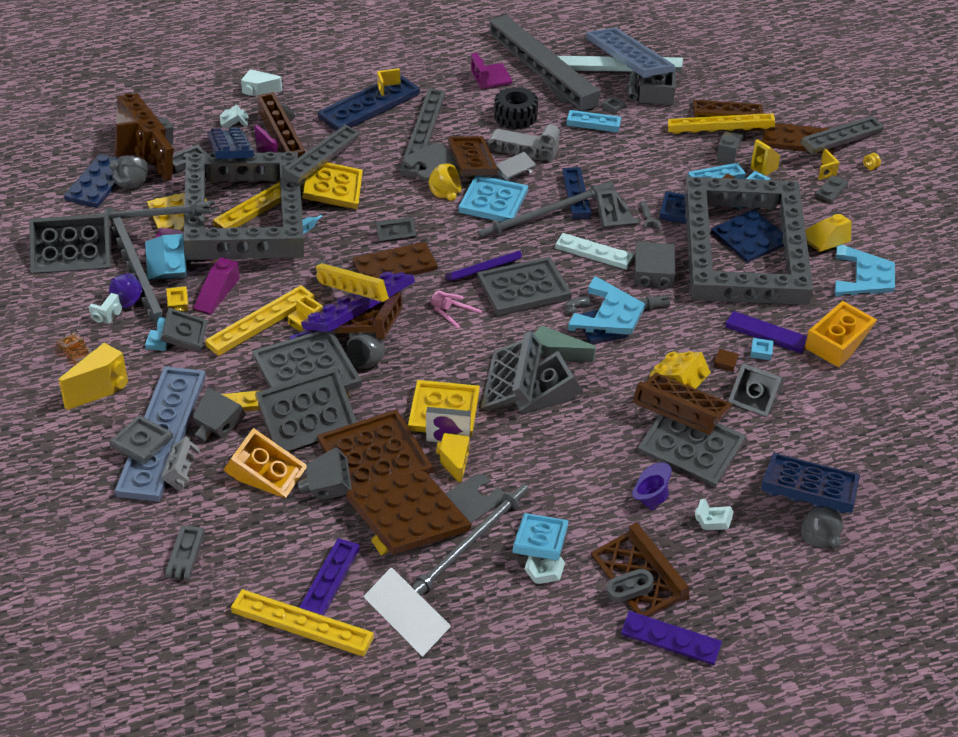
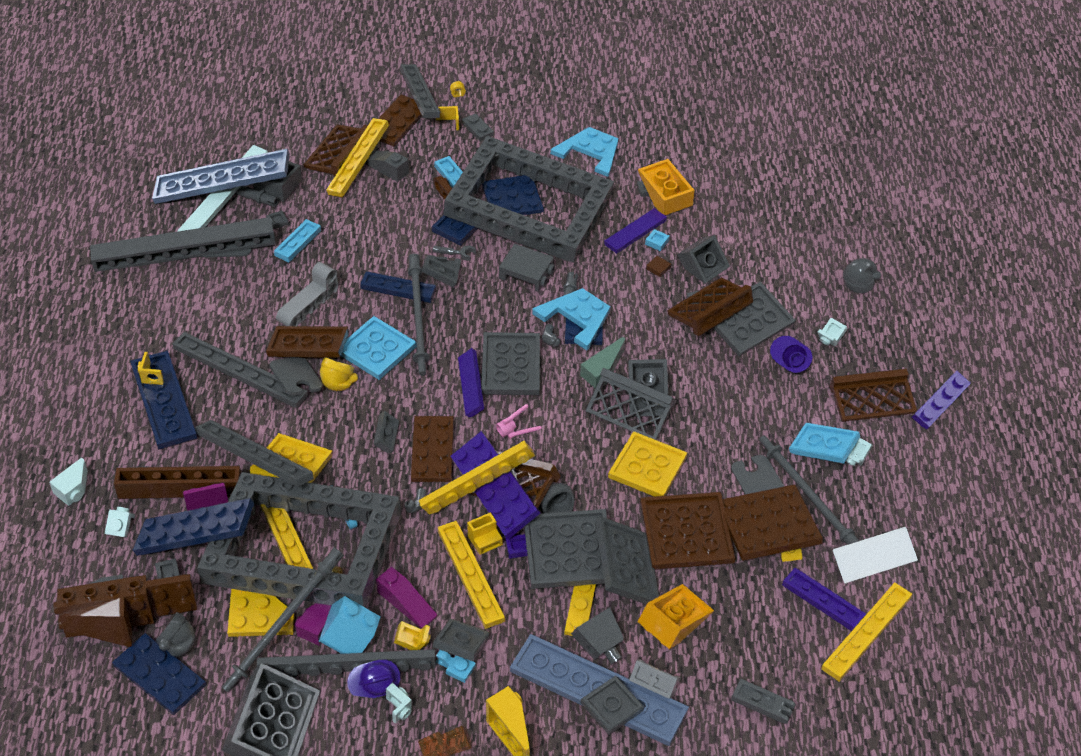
camera: 70 degrees left, 5 degrees up
dark grey torso [298,447,352,499] -> none
tile [426,407,471,442] -> none
yellow slope [436,433,470,482] -> none
magenta bracket [471,53,512,89] -> none
light grey hinge [493,152,536,181] -> none
black tyre [494,87,538,129] -> none
light aqua plate [555,233,634,270] -> none
dark grey plate [607,569,654,602] -> none
yellow bracket [649,351,711,389] -> none
medium azure plate [688,163,746,179] -> none
yellow slope [750,139,780,176] -> none
dark blue plate [761,452,860,514] -> none
yellow slope [805,214,852,252] -> none

